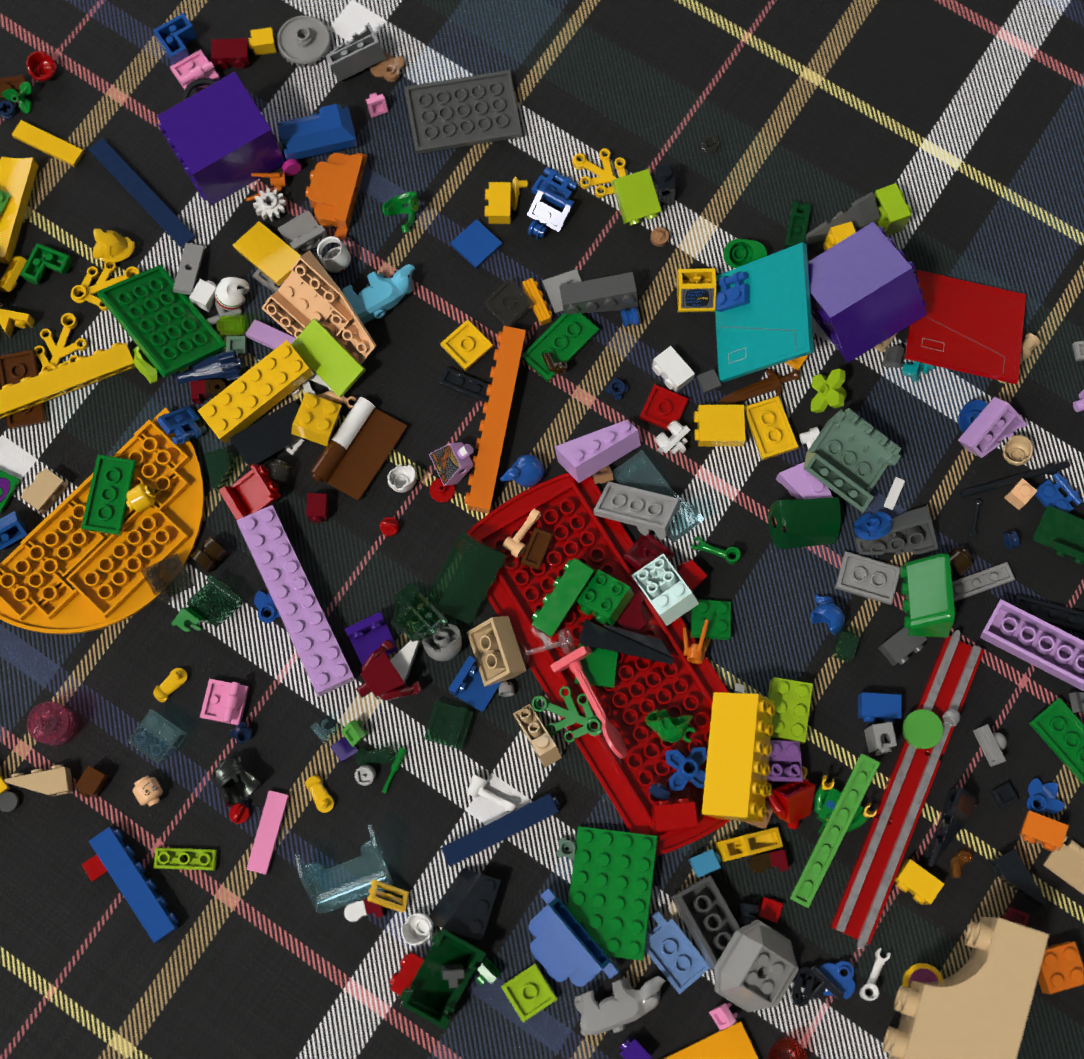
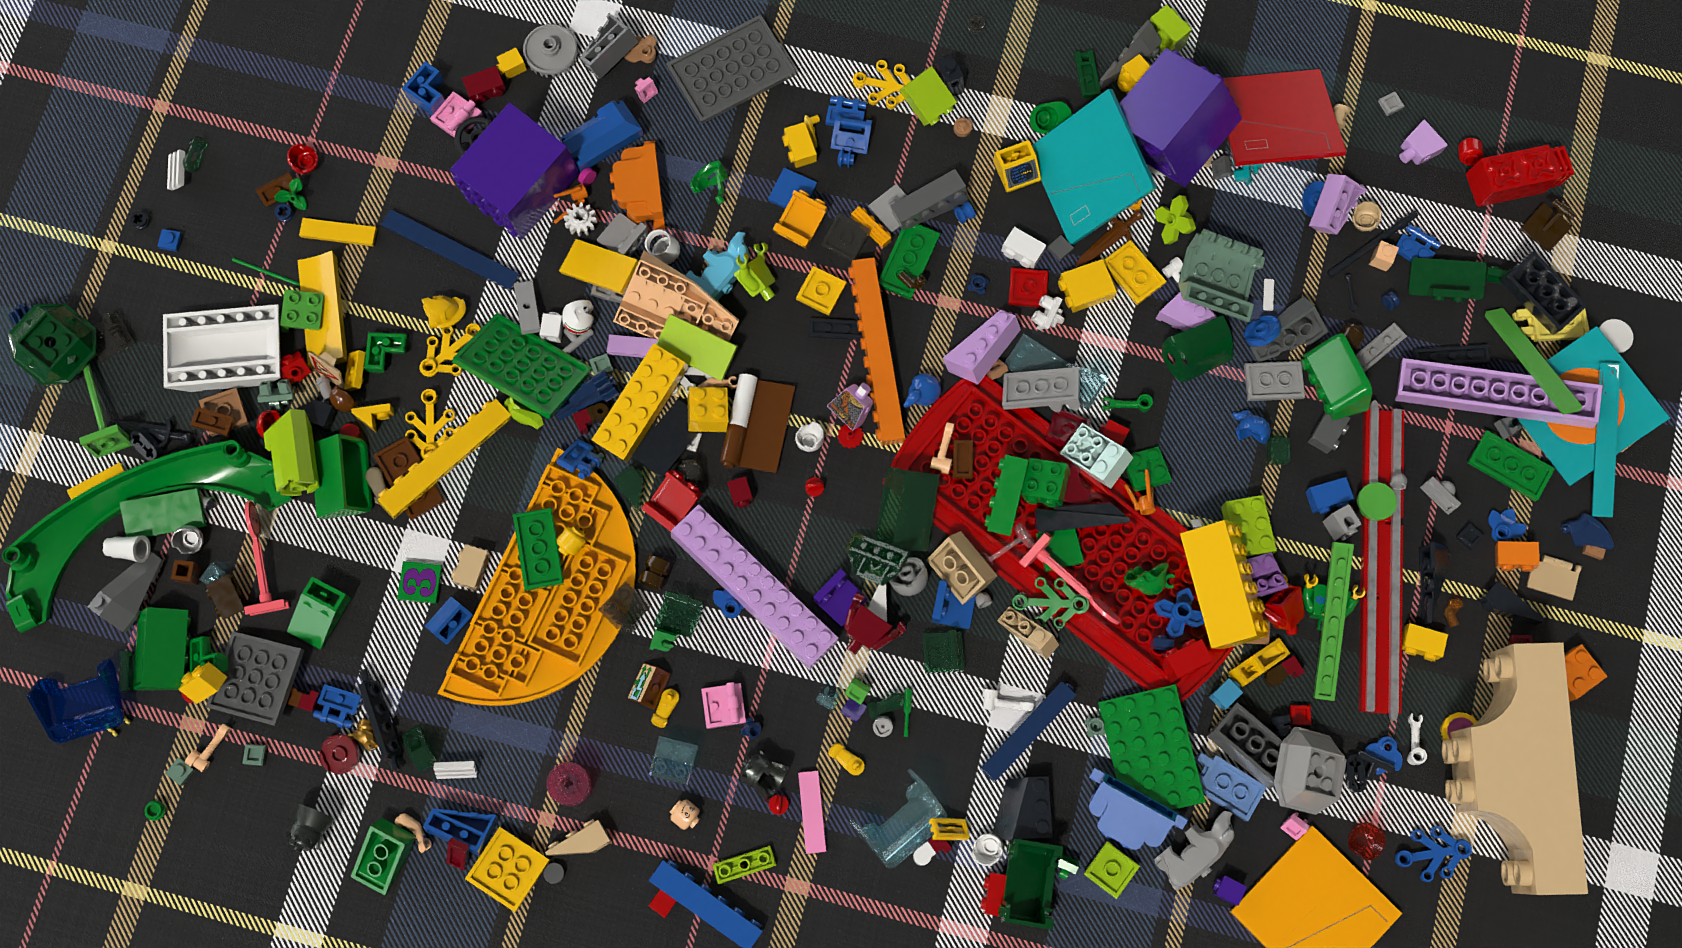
camera: 20 degrees left, 0 degrees up
reddish brown brick [75,765,110,799] -> none
clear neon green brick [217,315,246,335] -> none
dark grey tile [441,964,464,988] -> none
blue plate [716,272,750,312] -> none
none -> panel [627,663,671,710]
none -> lime torso [734,243,775,301]
none -> light orange panel [773,190,828,249]

